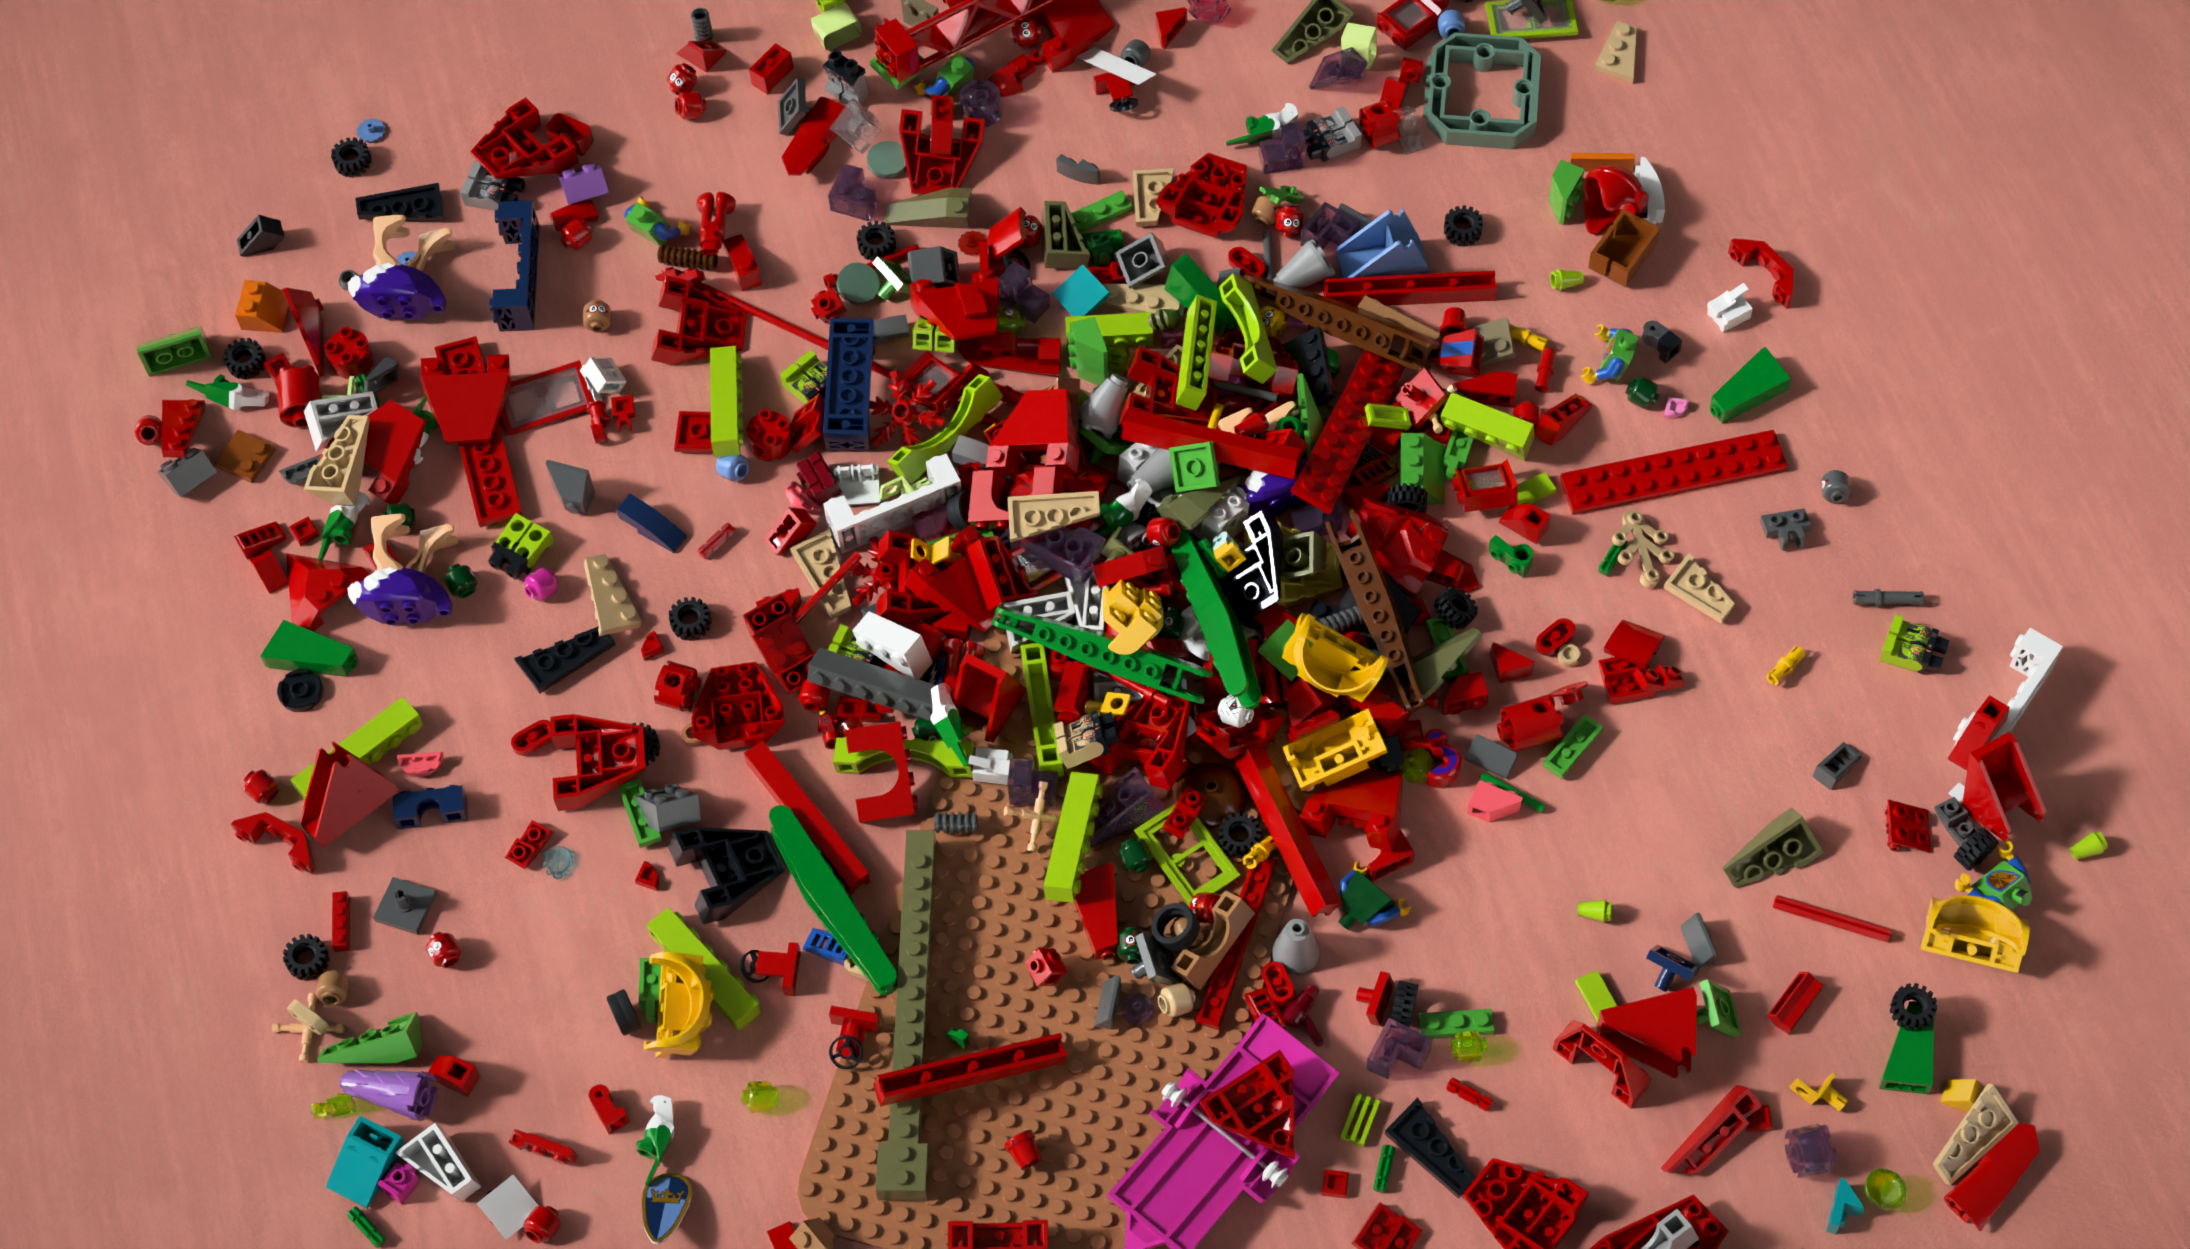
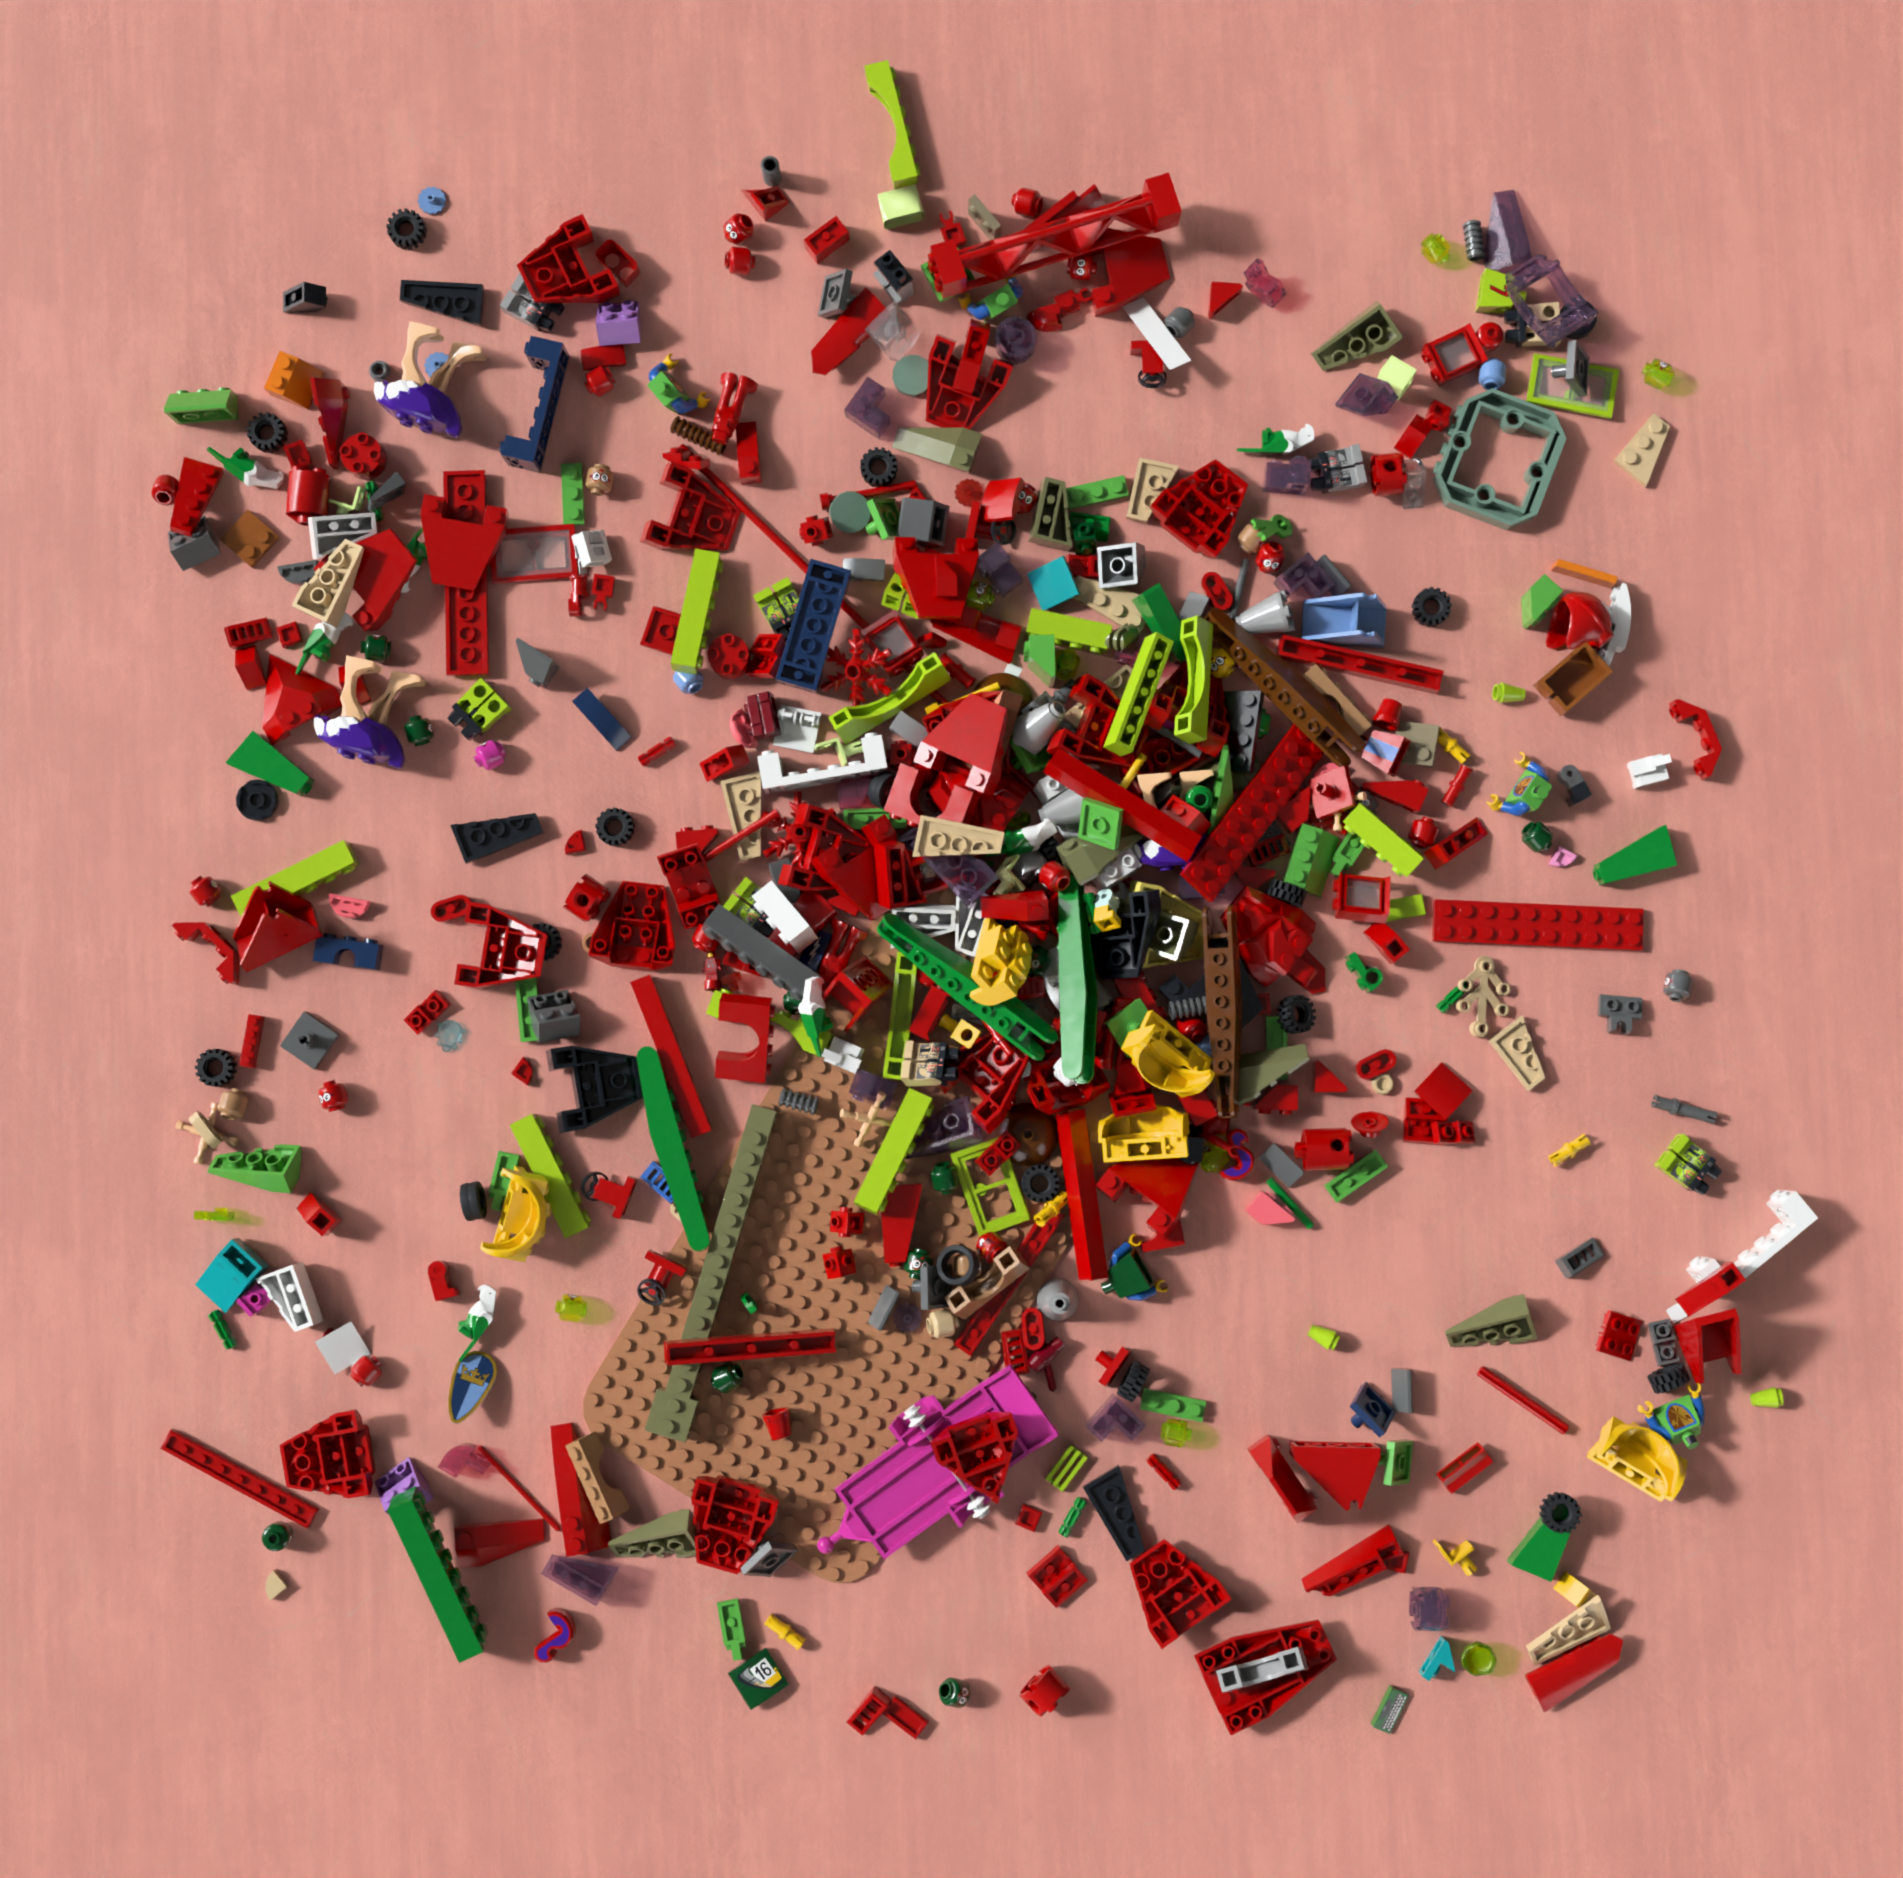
camera: 15 degrees right, 25 degrees up
medium lavender cone [339,1069,437,1121] -> none
red hinge [509,1129,578,1165] -> none
tan wing [584,554,642,636] -> none
yellow bracket [911,537,962,565] -> none
dark grey slope [1056,154,1100,185] -> none
red cone [1234,412,1269,436] -> none
lime tile [1365,403,1411,430] -> none
lime tile [1575,970,1617,1023] -> none
none -> bright green plate [561,463,585,526]
none -> dark green head [711,1362,744,1393]
none -> red brick [830,1207,864,1238]

